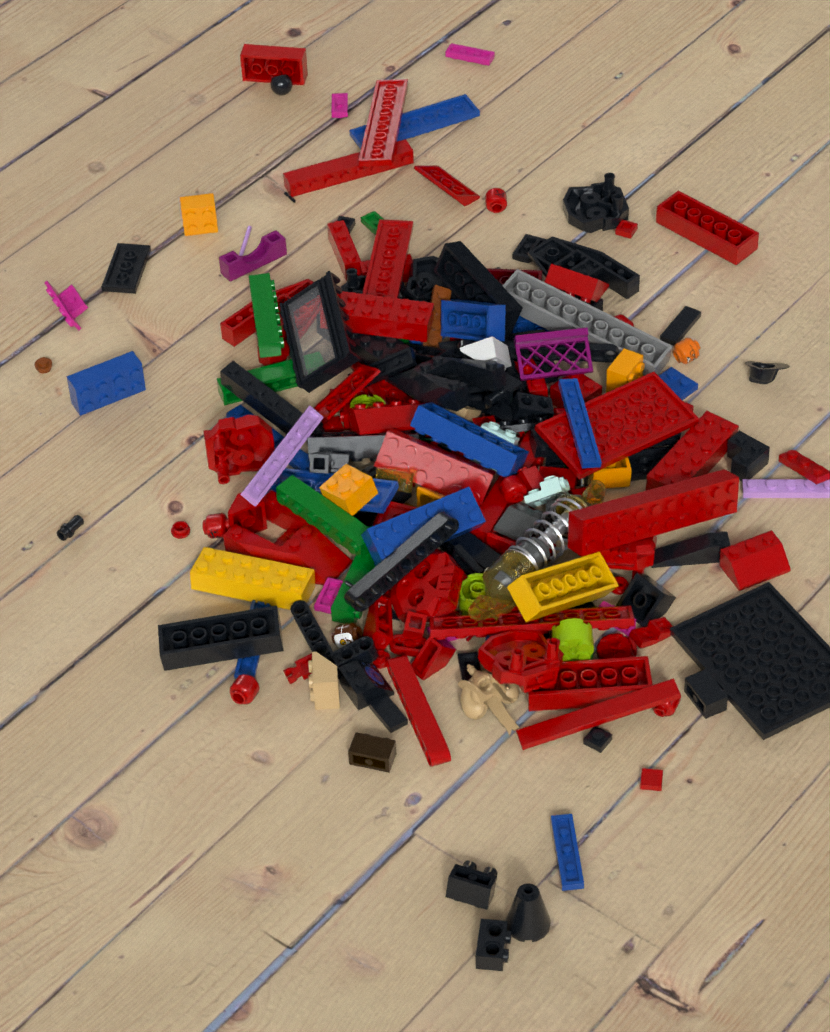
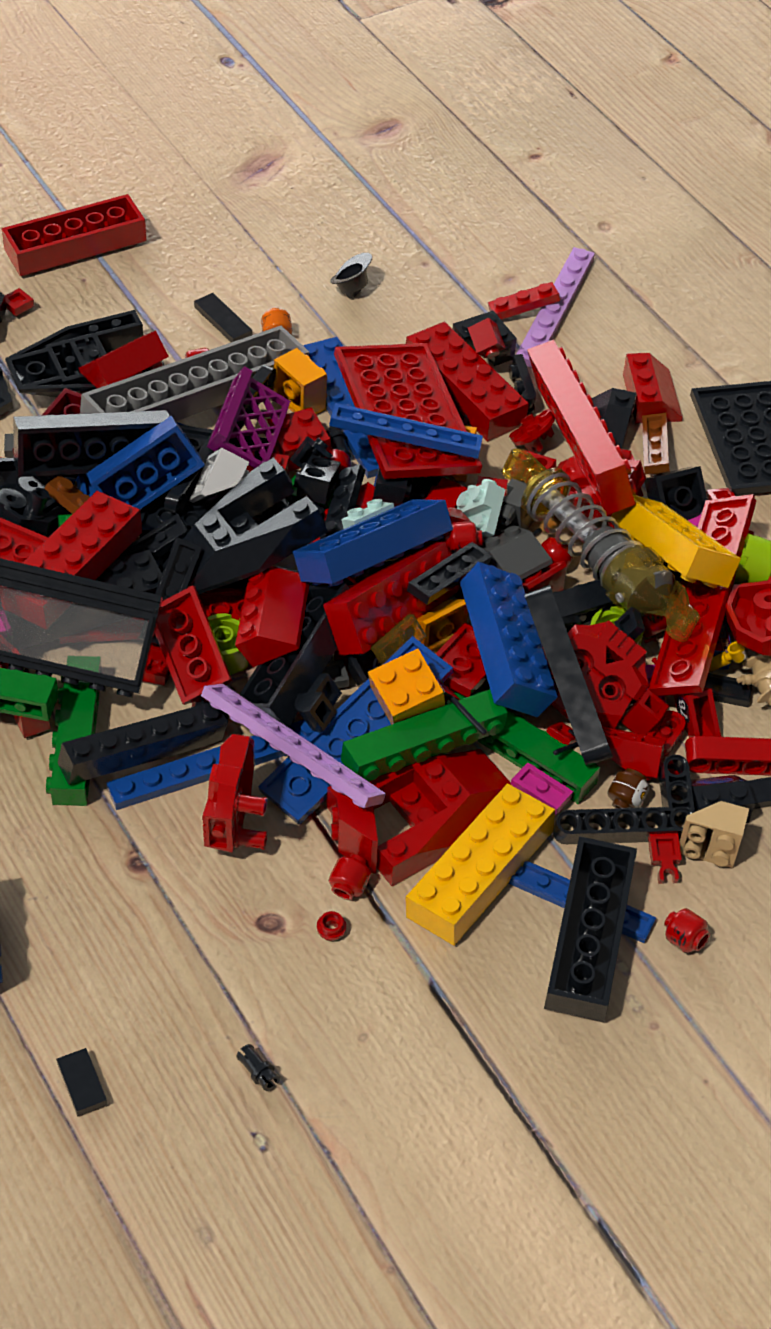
camera: 75 degrees left, 5 degrees up
none -> black tile [56,1048,108,1117]
none -> black bracket [289,436,333,468]
none -> black plate [407,542,492,605]
none -> black piece [433,674,487,735]
none -> red brick [468,318,506,358]
none -> black plate [614,606,645,640]
none -> dark orange plate [642,413,670,475]

